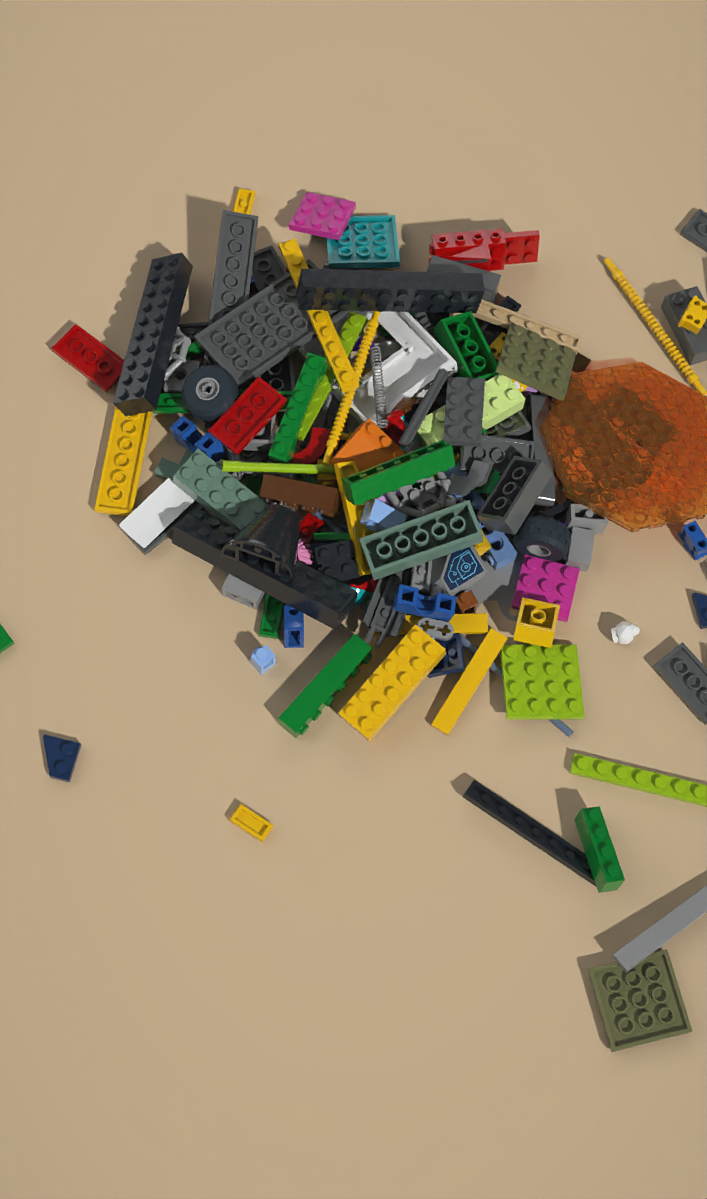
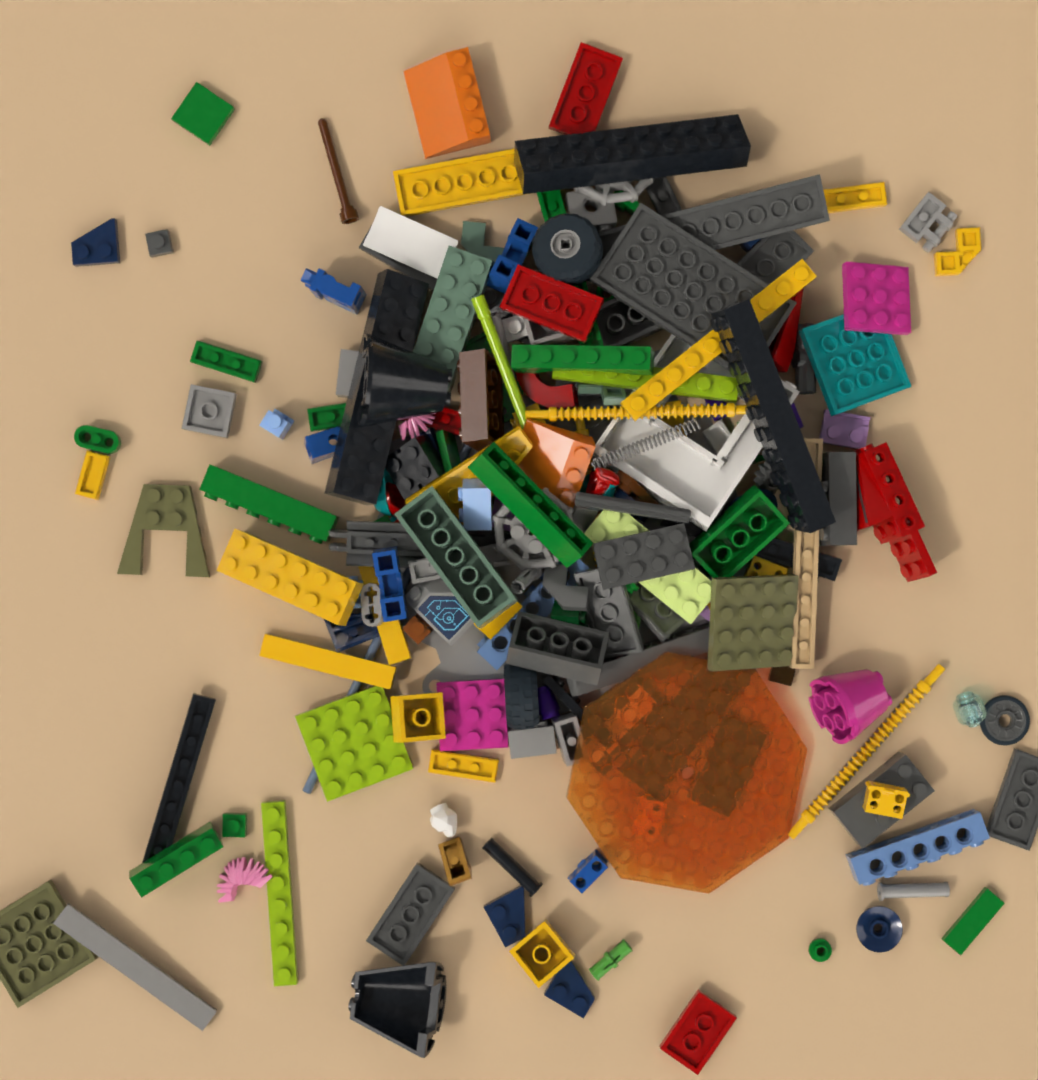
camera: 85 degrees right, 20 degrees up
none -> green plate [74,425,121,454]
none -> olive wing [117,484,210,577]
none -> dark grey plate [145,229,174,258]
none -> light grey plate [182,384,237,438]
none -> green tile [190,341,262,383]
none -> bright pink hair [217,857,272,903]
none -> green plate [222,813,247,838]
none -> blue hips [301,268,367,315]
none -> reddish brown piece [318,118,359,224]
none -> orange slope [403,47,491,159]
none -> yellow tile [428,749,499,783]
none -> pearl gold slope [438,837,472,886]
none -> black pin [482,837,543,897]
none -> white plate [502,315,528,343]
none -> sand green tile [576,382,627,405]
none -> dark pink cone [808,669,892,744]
none -> lavender plate [819,409,871,449]
none -> light grey plate [899,192,957,253]
none -> yellow tile [934,227,981,276]
none -> clear light blue head [953,691,987,727]
none -> dark grey wheel [980,695,1030,746]

